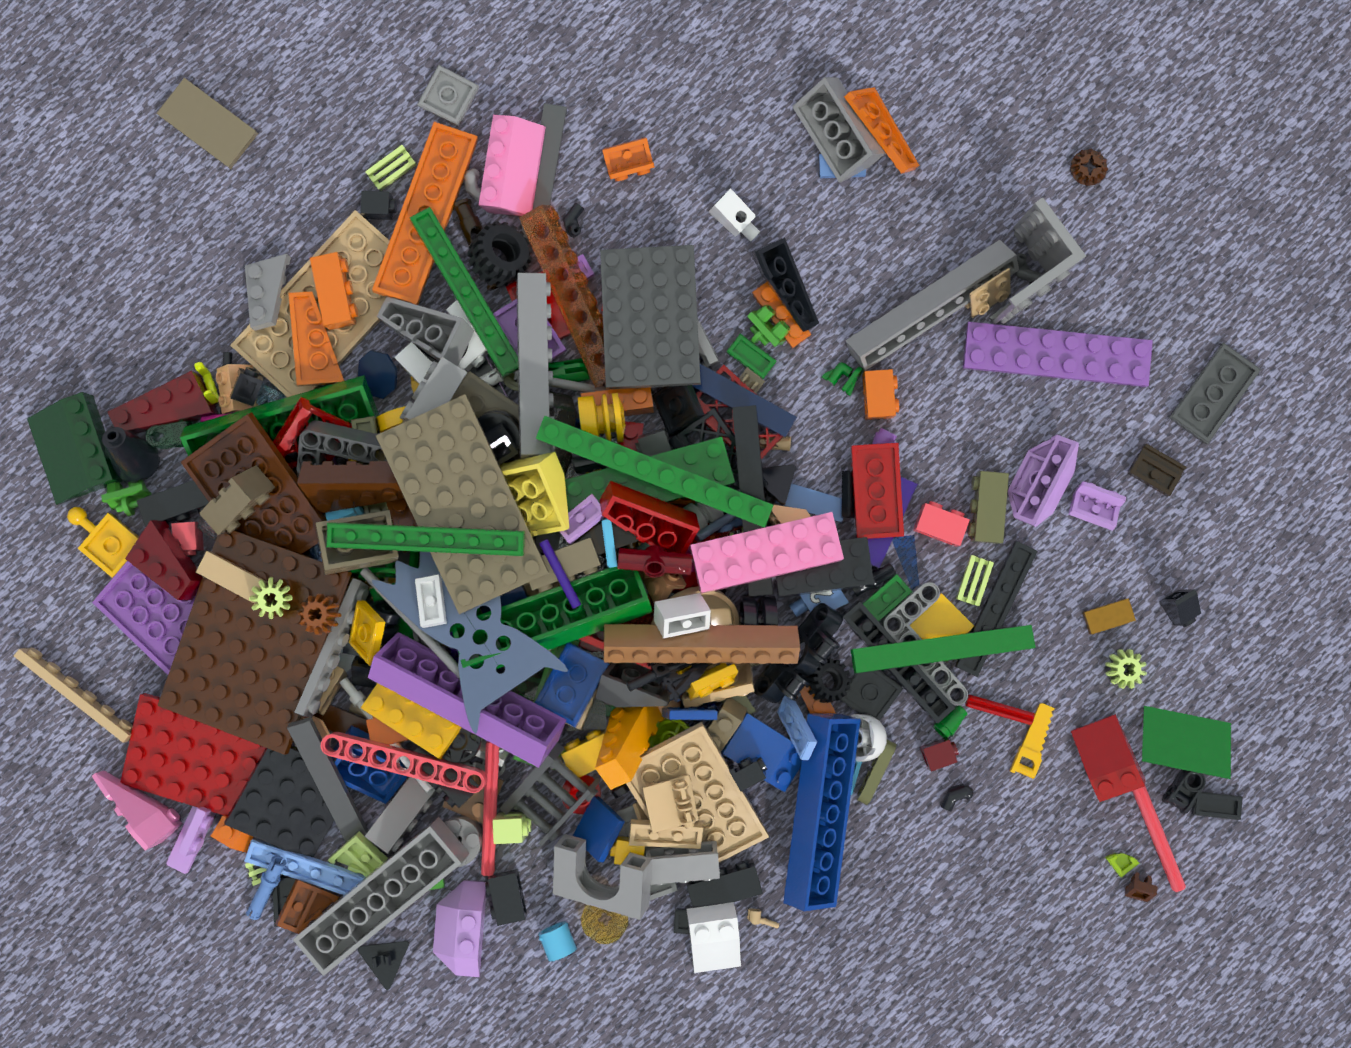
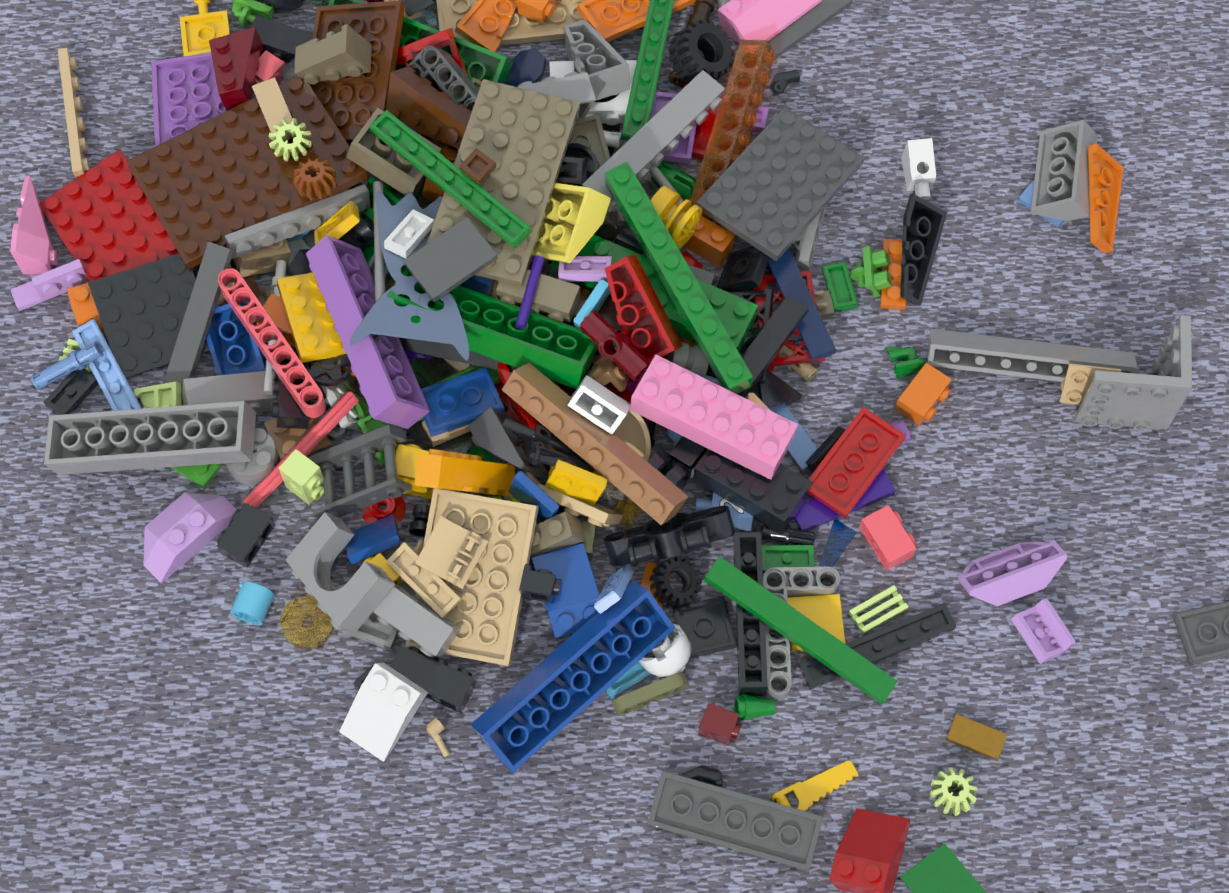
camera: 35 degrees right, 20 degrees down
dark orange wing [275,879,339,934] -> none
black piece [358,941,409,990] -> none
orange bracket [602,137,655,181] -> none
medium lavender plate [963,322,1153,387] -> none
red axle [965,695,1035,725] -> none
olive brick [968,471,1009,544] -> none
dark brown plate [1127,443,1187,497] -> none
black slope [1159,589,1201,627] -> none
none -> dark grey tile [403,217,498,302]
none -> reddish brown tile [459,148,497,185]
none -> dark grey plate [647,770,824,871]

